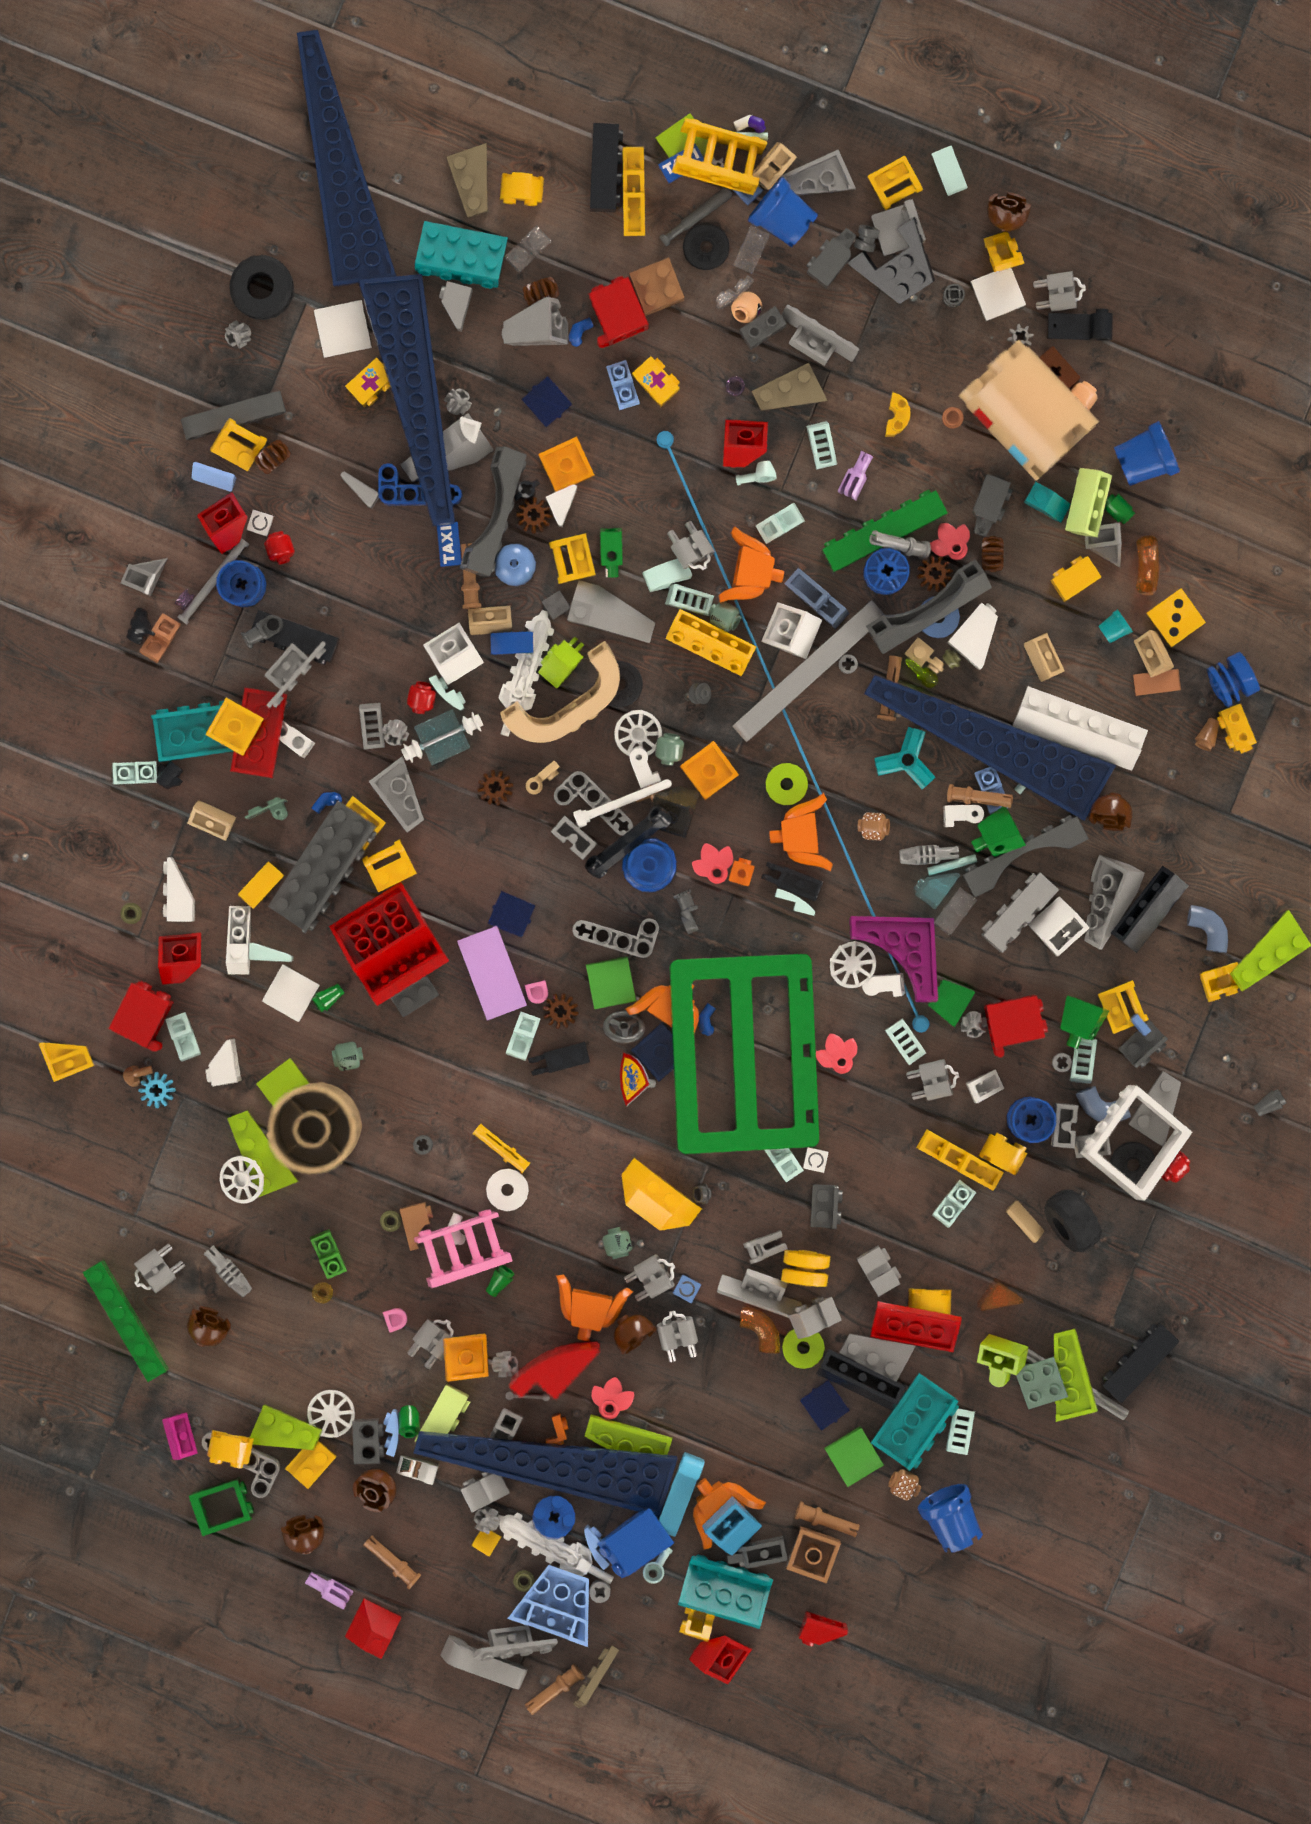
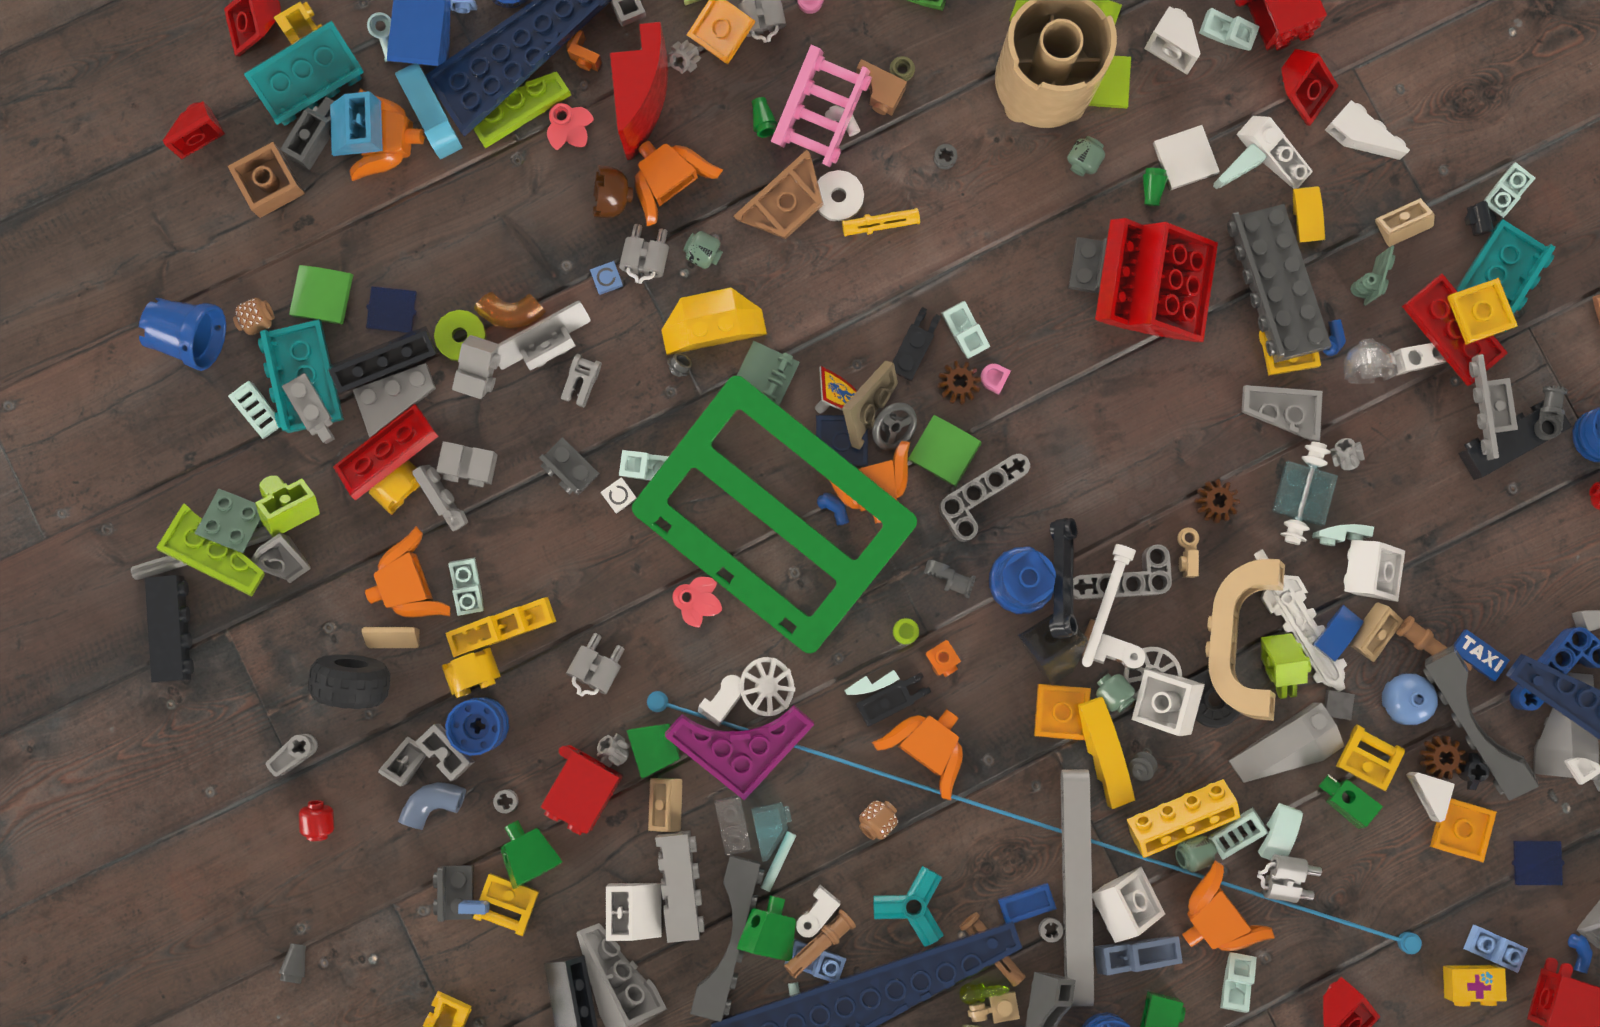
camera: 130 degrees right, 5 degrees down
olive plate [120,903,142,924] -> none
light grey slope [359,703,385,749] -> none
yellow plate [362,839,417,893] -> none
red head [407,681,436,714] -> none
lavender tile [457,926,527,1020] -> none
clear blue piece [488,891,536,937] -> none
light grey brick [551,816,597,860] -> none
light grey piece [656,1311,698,1362] -> none
coral plate [692,843,733,884] -> none
light aqua bar [736,461,777,485] -> none
lime tile [766,763,808,805] -> none
yellow wheel [781,1250,830,1287] -> none
medium nougat pin [794,1501,860,1537] -> none
light aqua slope [885,1018,926,1065] -> none
light grey hinge [899,845,959,865] -> none
white slope [966,1069,1004,1103] -> none
clear orange slope [978,1278,1024,1311] -> none
light aqua slope [1070,1038,1097,1084] -> none
white window [1080,1085,1192,1201] -> none
black wheel [1110,1142,1155,1185] -> none
light grey wing [1128,1071,1181,1147] -> none
none -> light grey slope [251,533,311,583]
none -> light grey piece [266,734,318,777]
none -> light grey hinge [282,373,335,444]
none -> orange torso [365,526,450,618]
none -> light grey hinge [412,465,468,531]
none -> tan slope [648,778,682,832]
none -> medium nougat wing [734,150,824,239]
none -> sand green hinge [737,341,800,405]
none -> dark tan wing [842,361,898,449]
none -> lime tile [893,618,919,645]
none -> blue tile [997,883,1057,923]
none -> yellow slope [1078,697,1135,809]
none -> white slope [1131,669,1205,736]
none -> clear cylinder [1343,339,1398,384]

